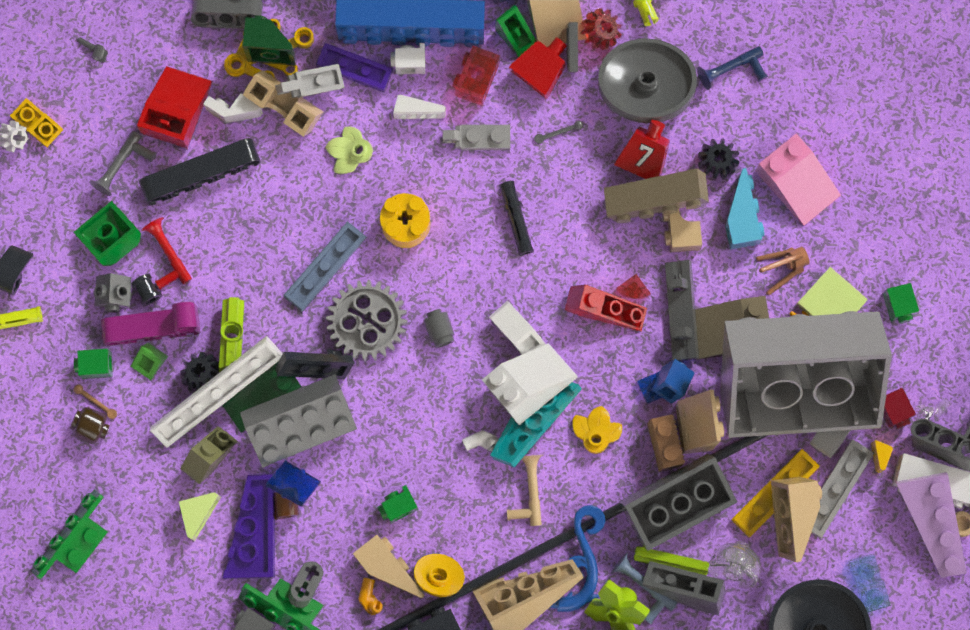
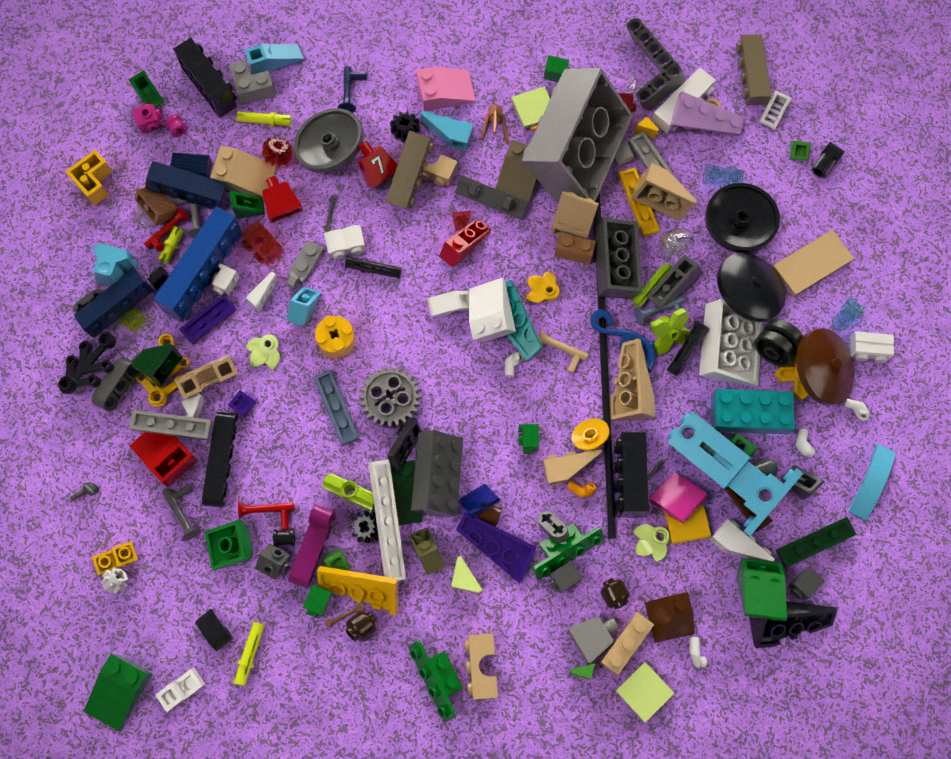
camera: 65 degrees left, 5 degrees down
light grey hinge [275,64,345,98] -> none
dark grey brick [423,309,455,348] -> none
dark grey tile [566,22,578,72] -> none
clear blue tile [637,371,662,405] -> none
blue brick [652,359,695,404] -> none
none -> light grey plate [129,410,213,441]
none -> dark purple plate [228,390,256,418]
none -> medium azure slope [287,286,321,326]
none -> yellow wing [317,566,398,616]
none -> white brick [324,225,366,260]
none -> tan arch [465,633,498,700]

